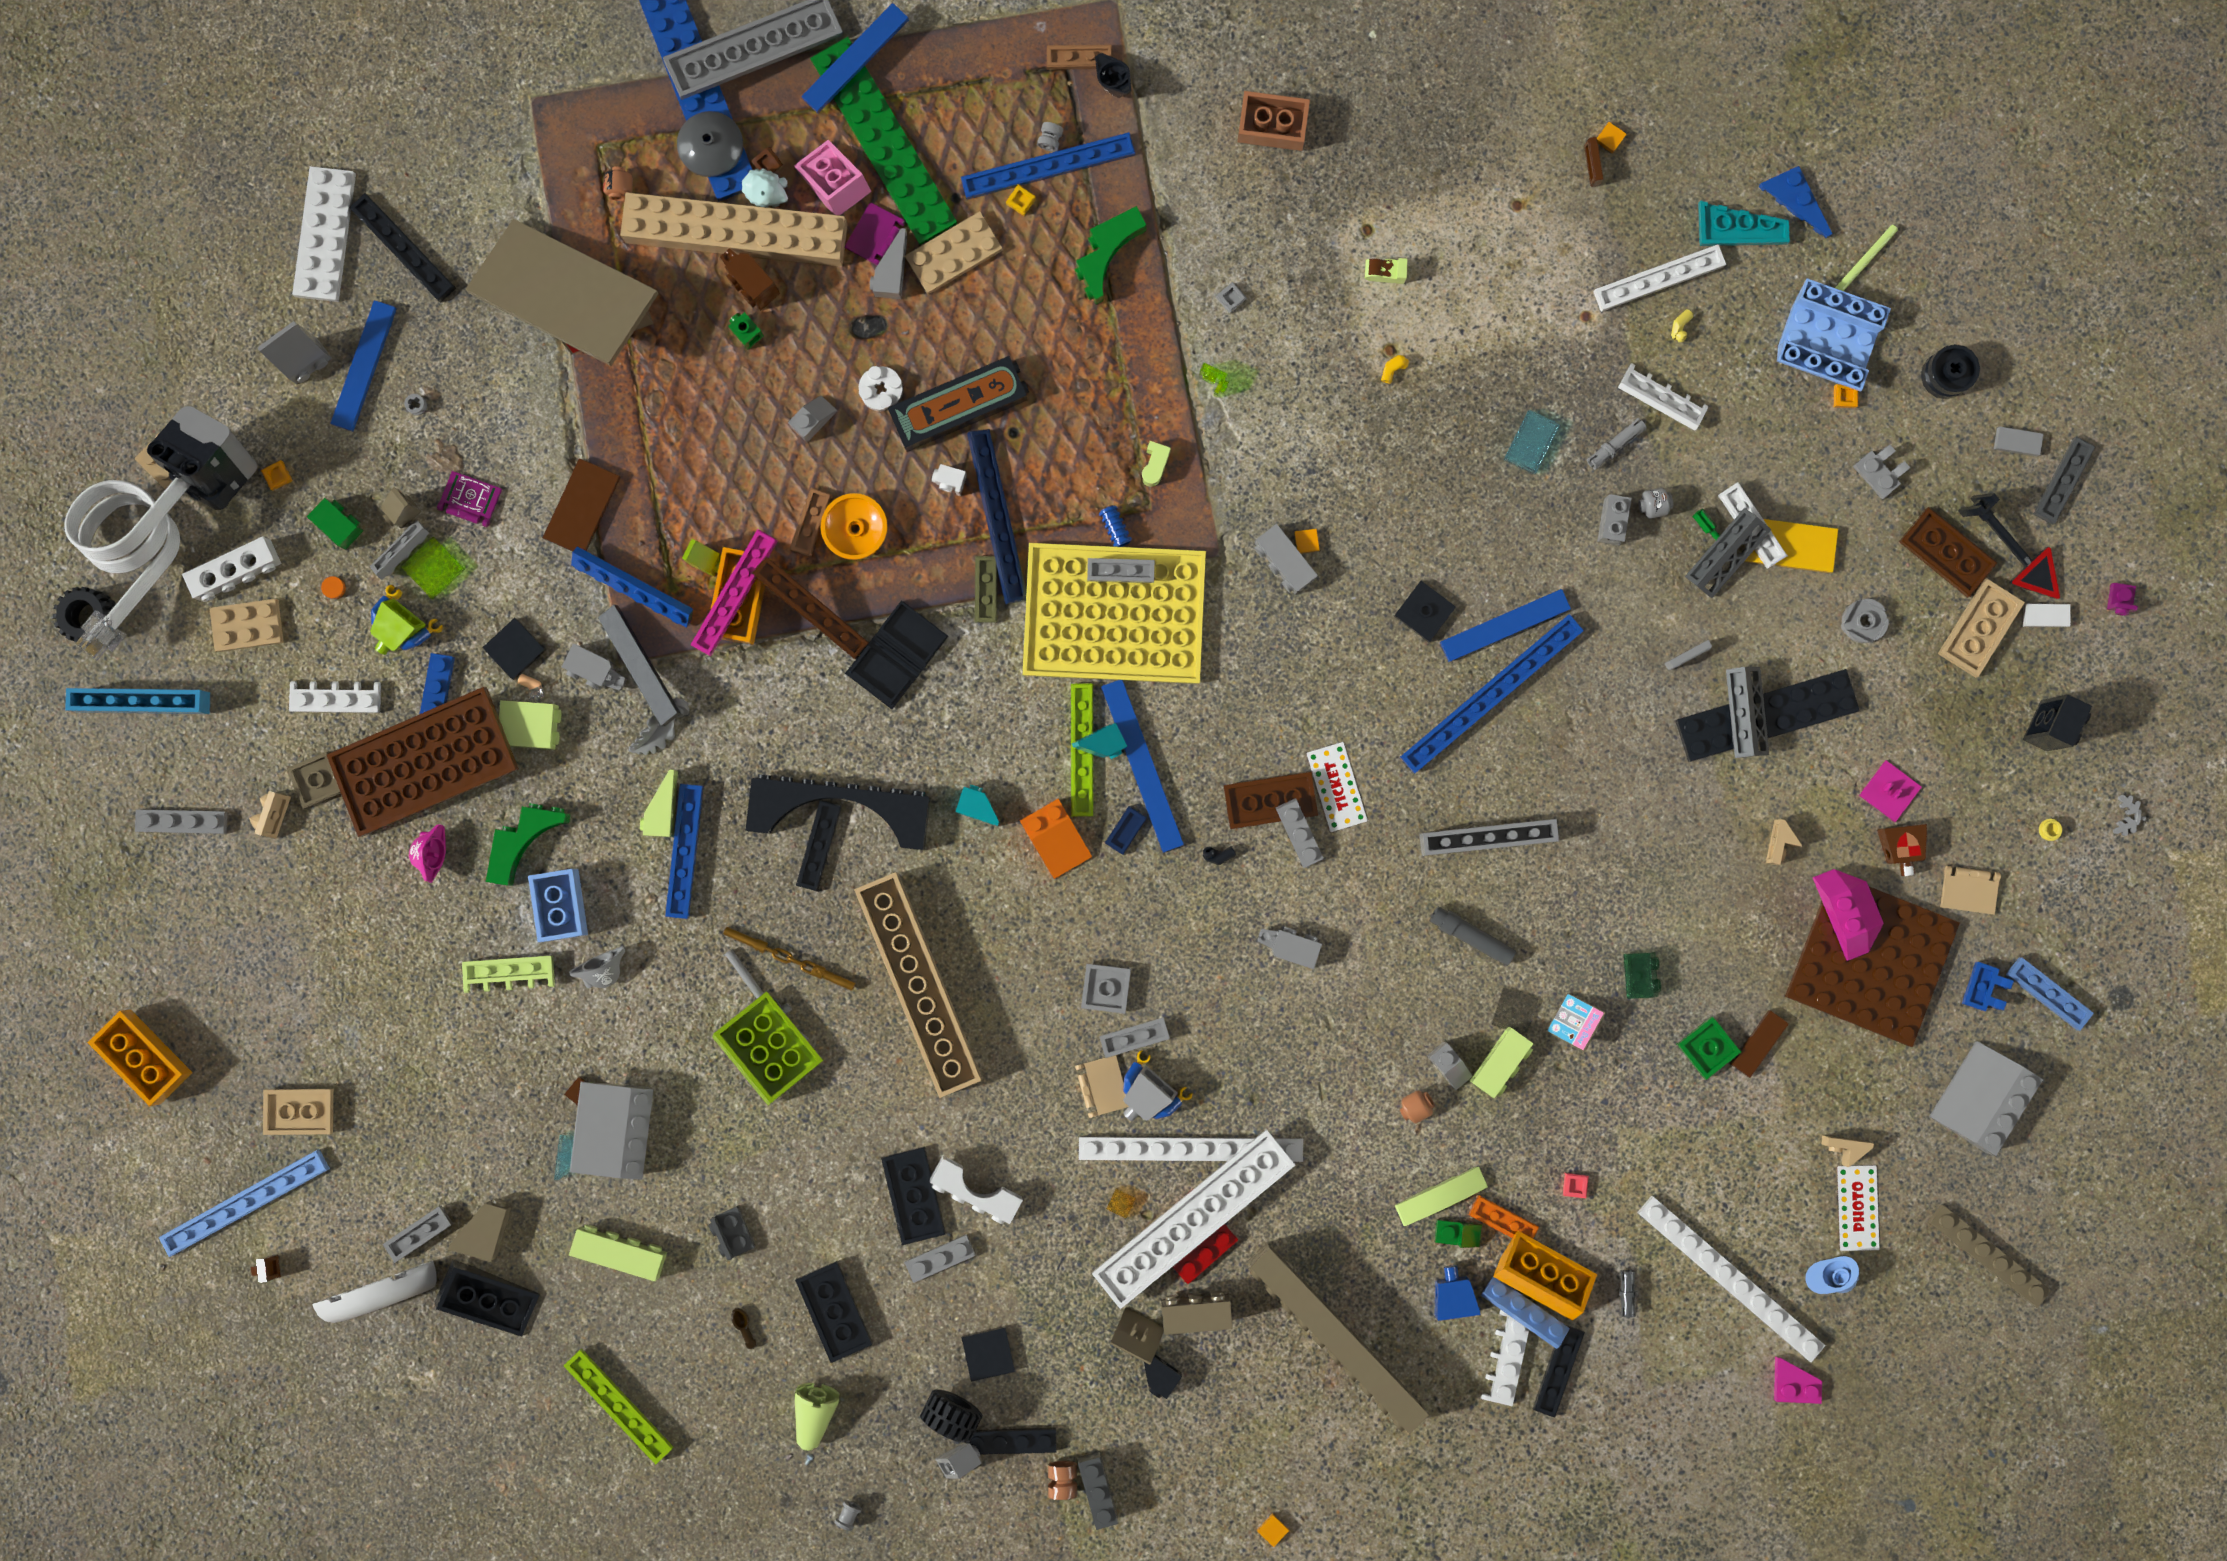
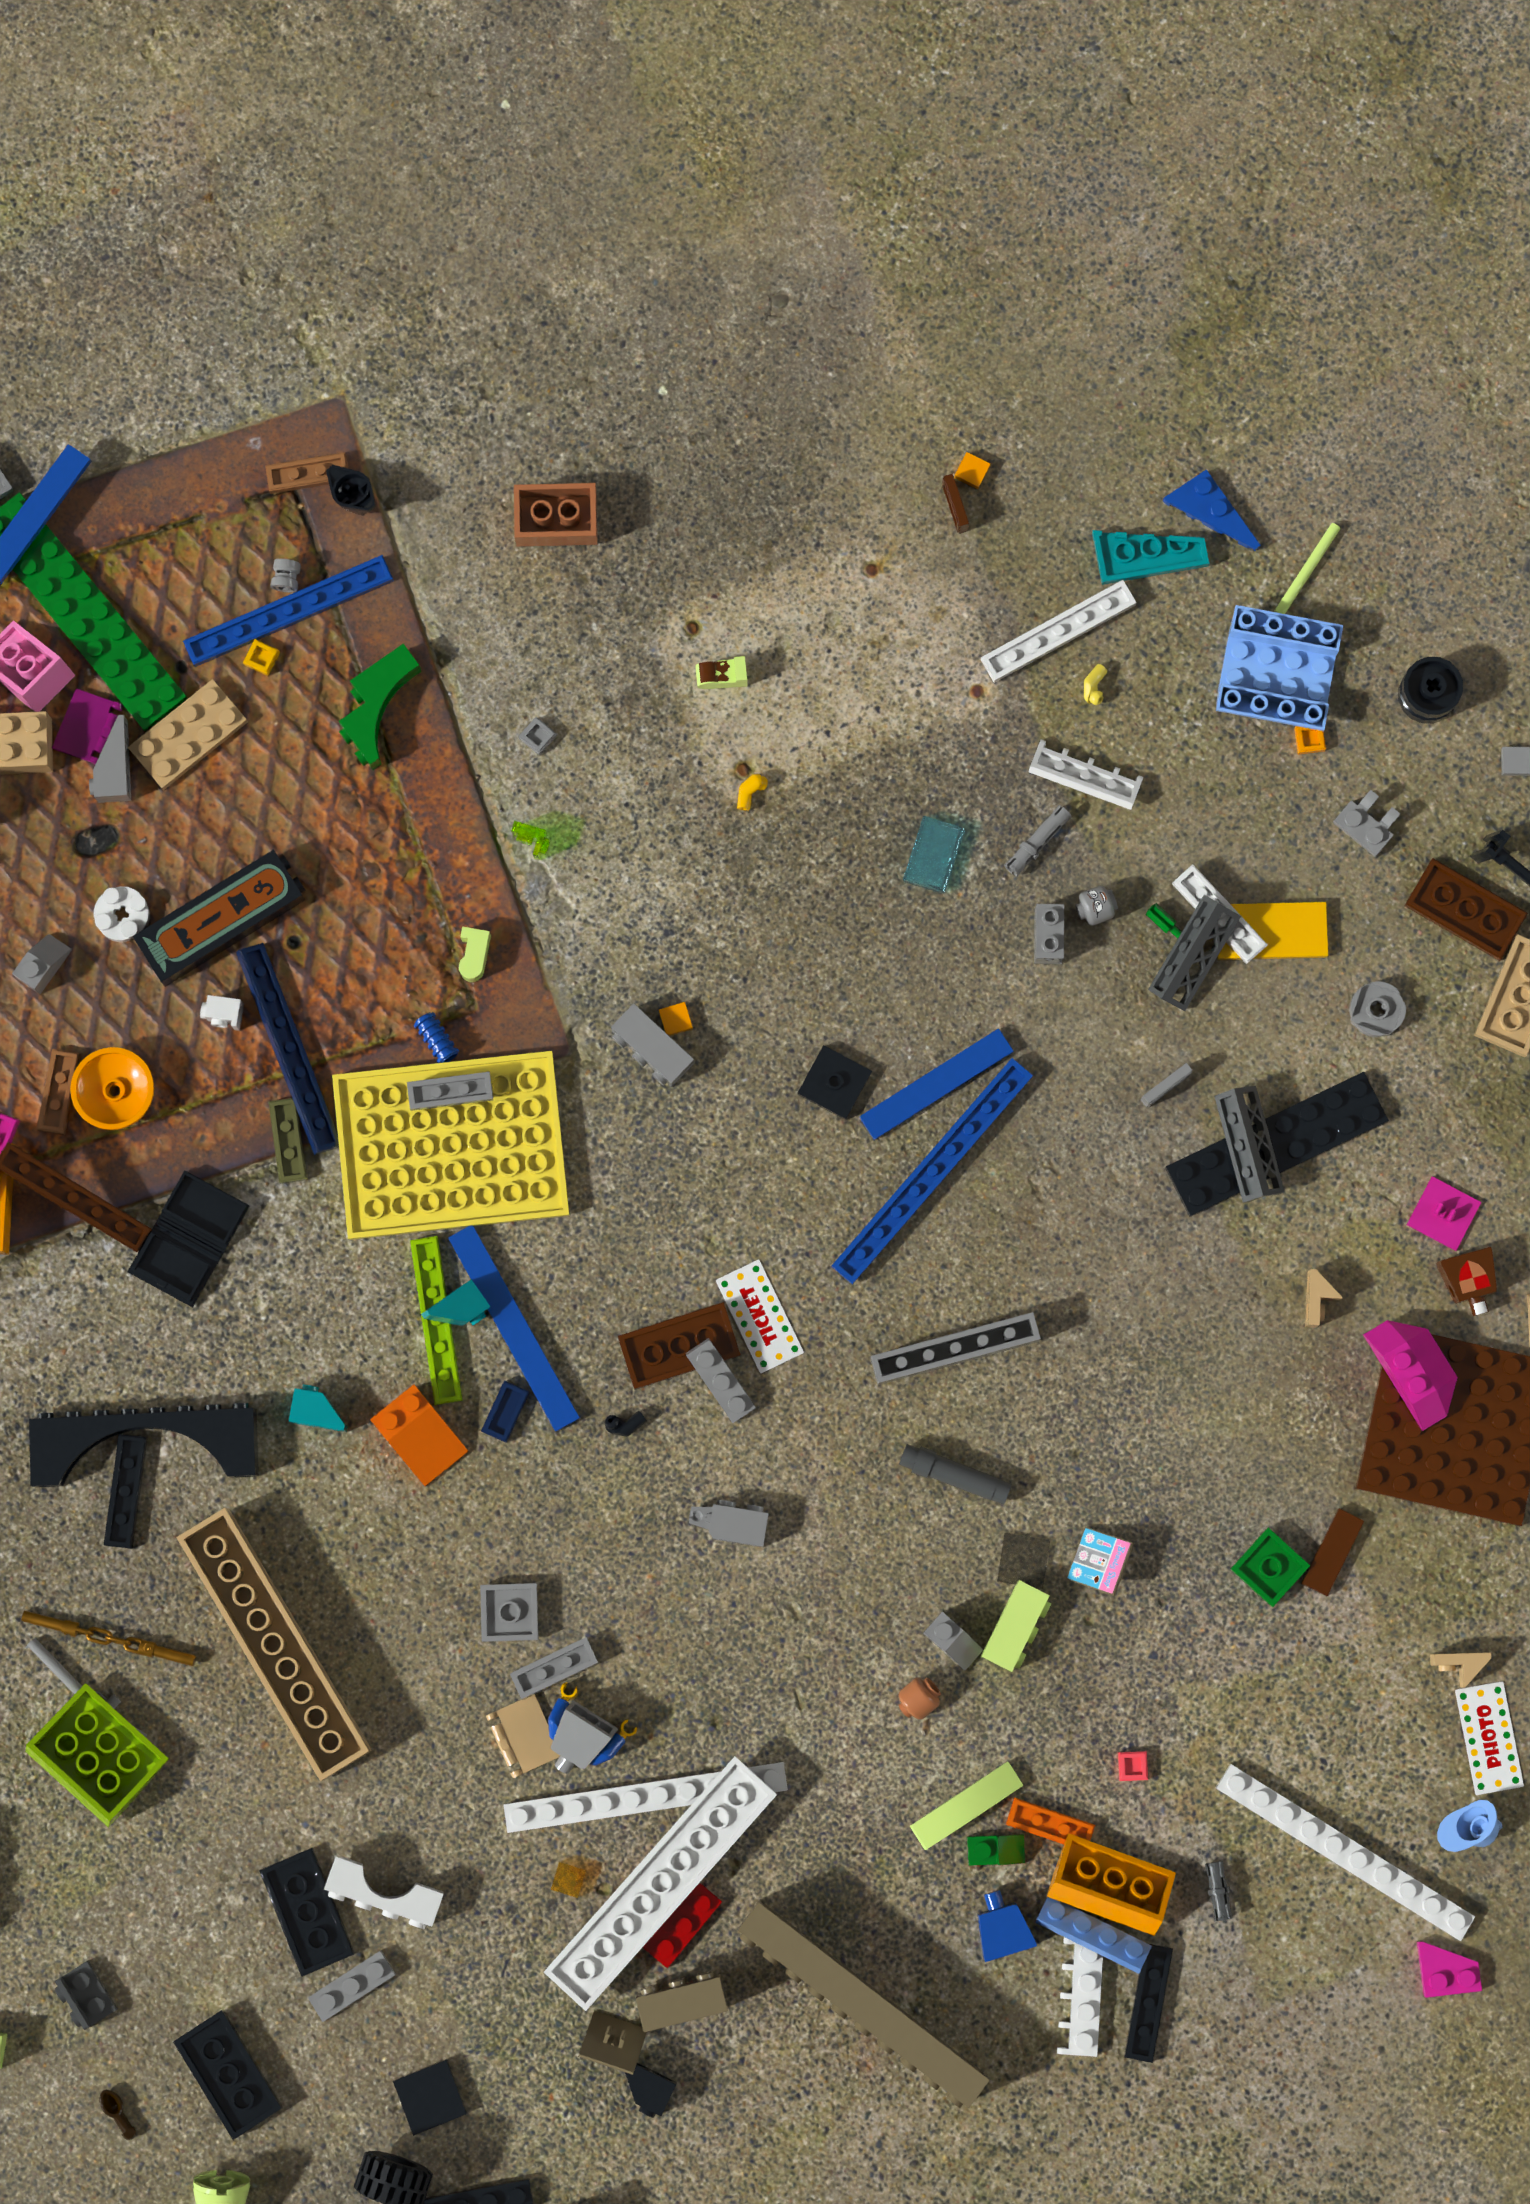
camera: 10 degrees left, 5 degrees down
clear green bracket [1623,952,1661,999] -> none

